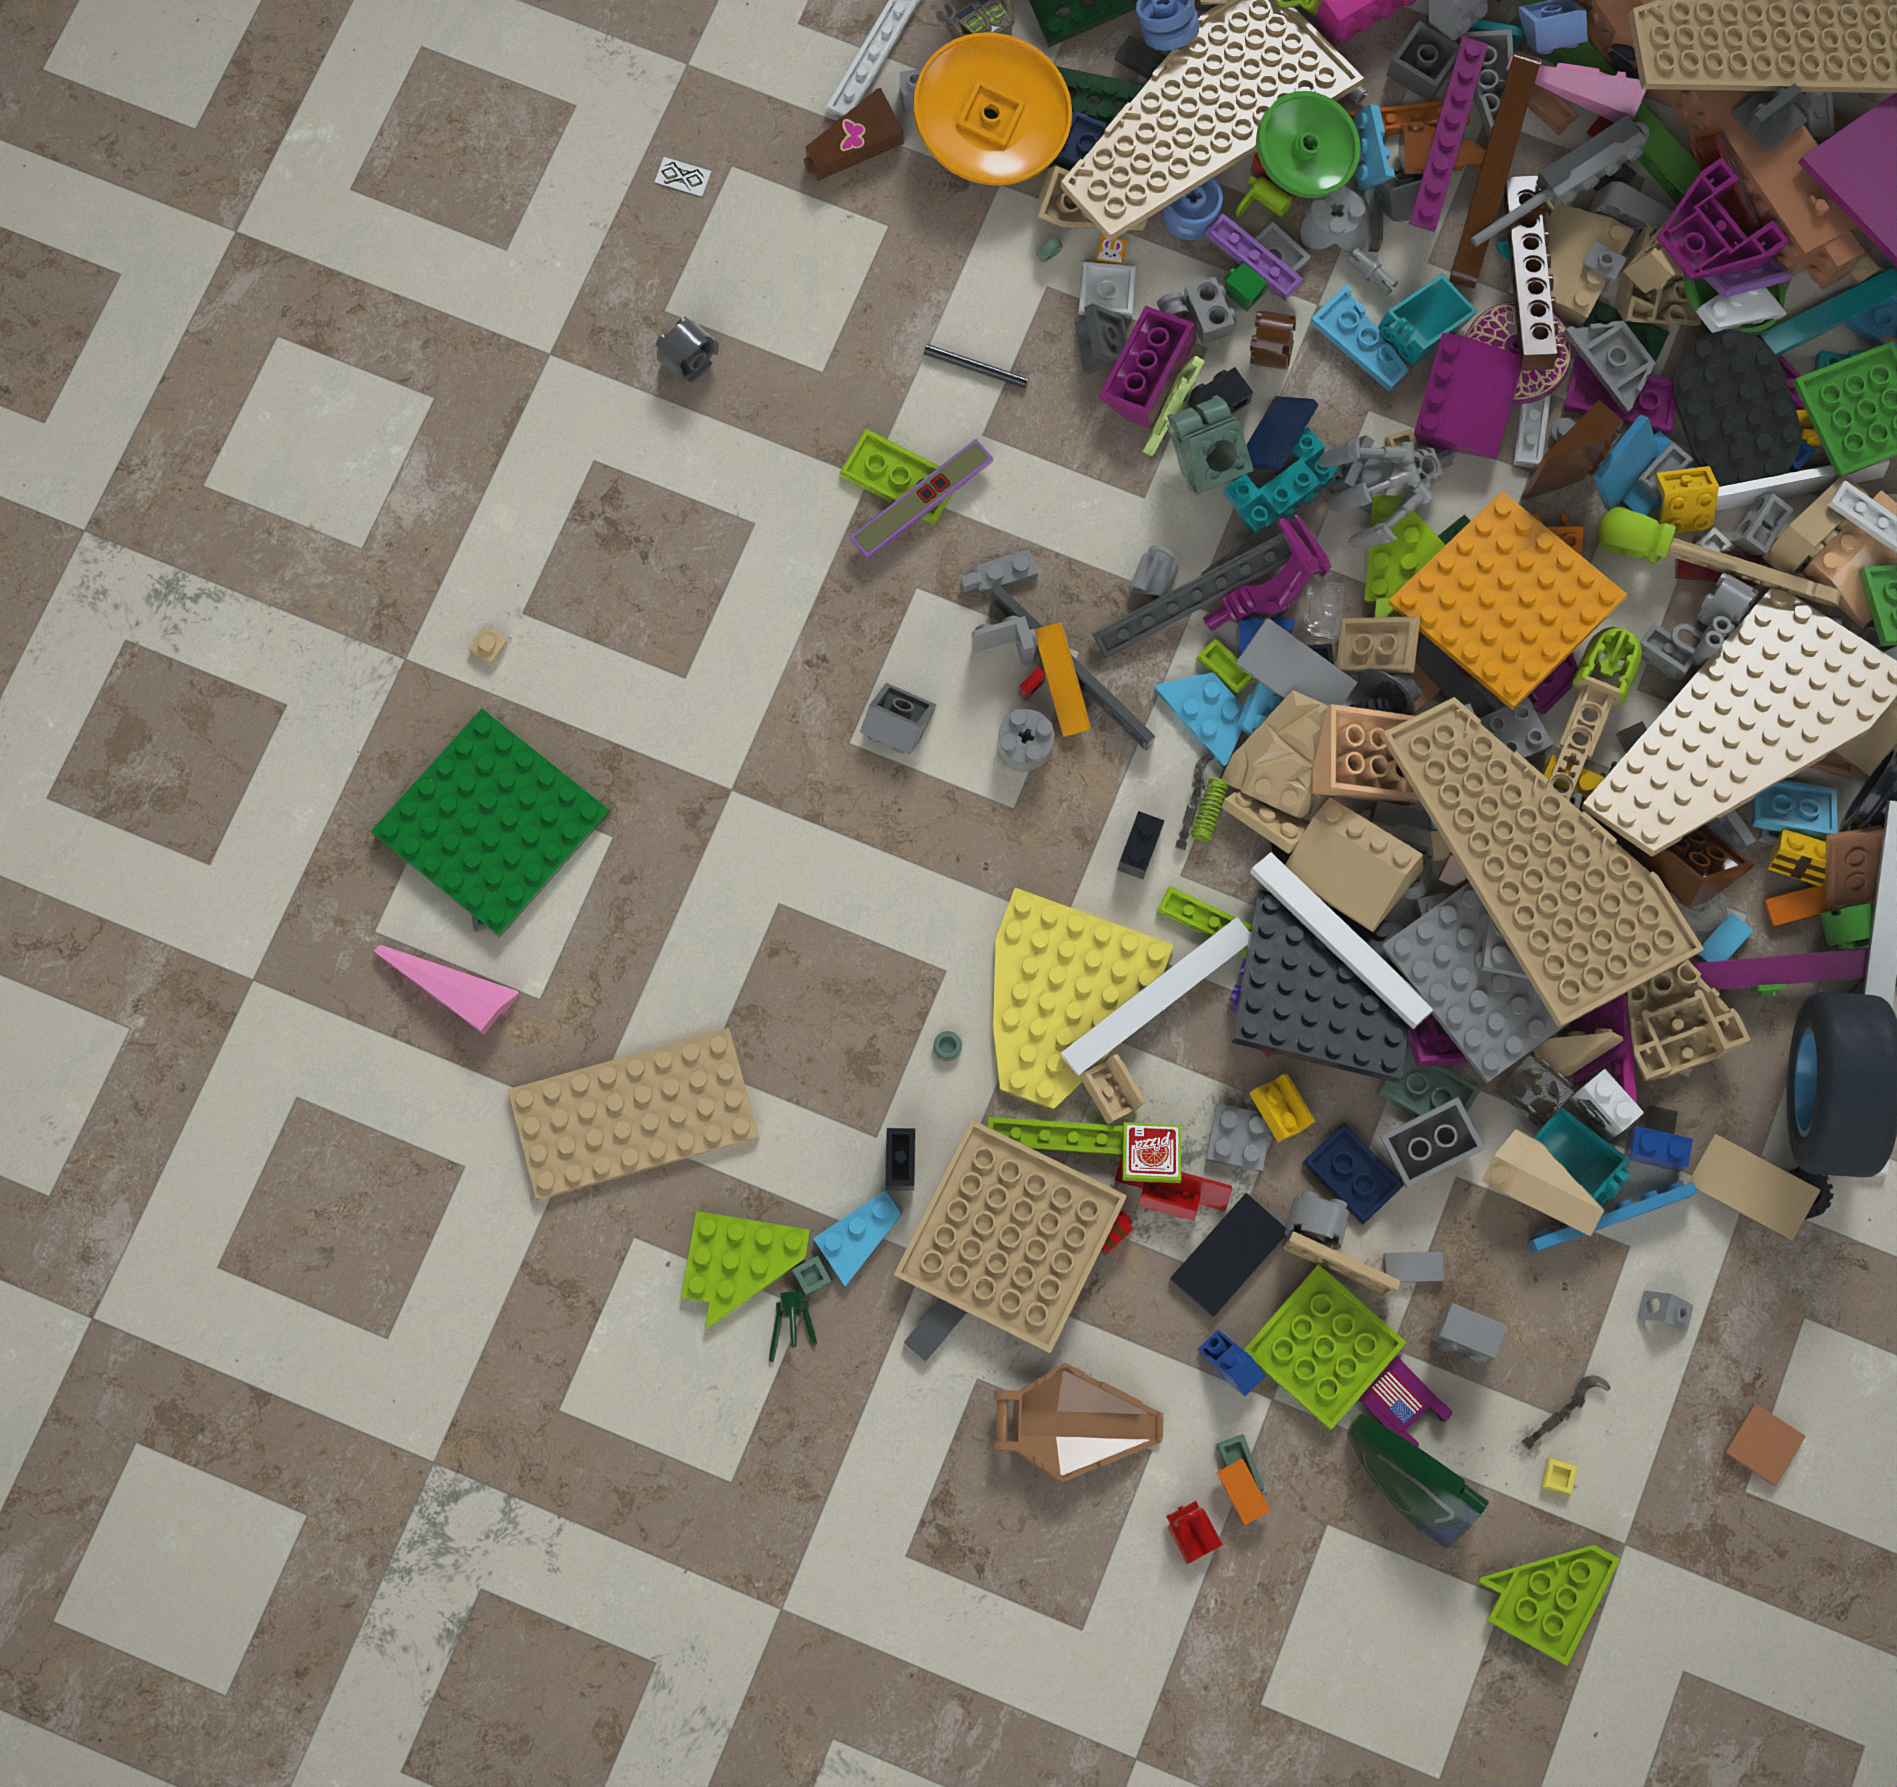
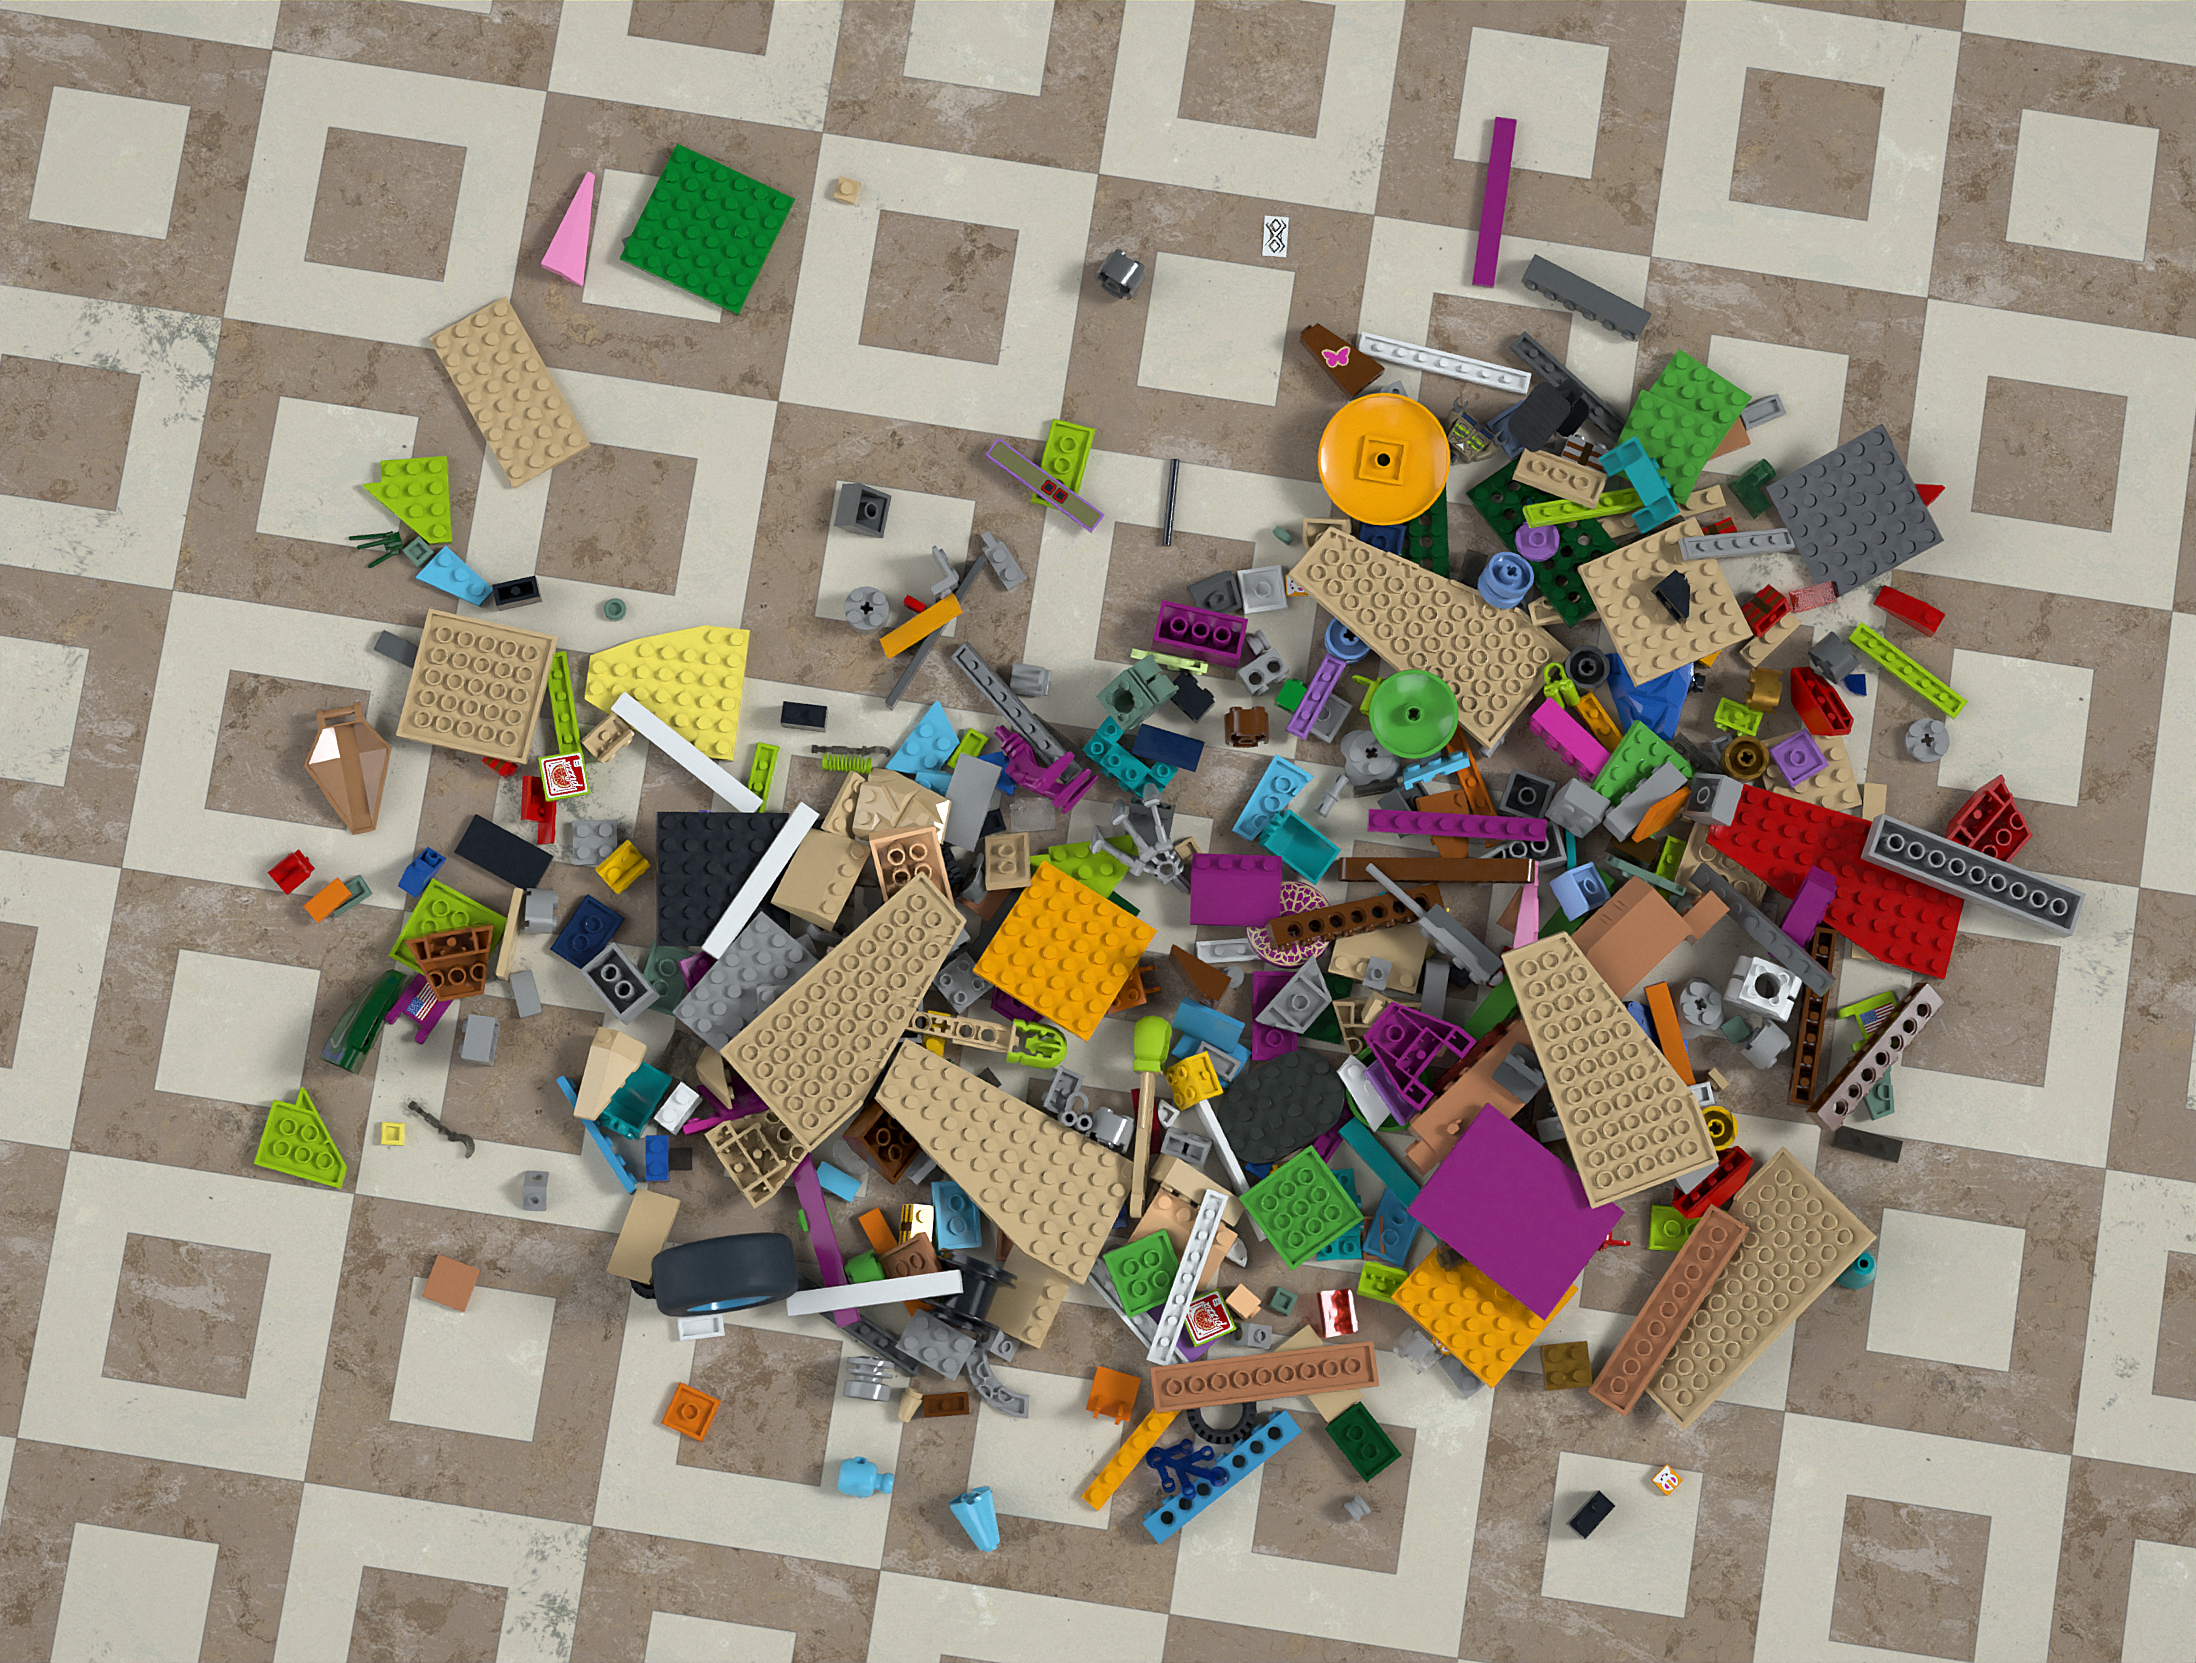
camera: 75 degrees right, 5 degrees up
none -> dark orange wedge [404,924,494,1002]

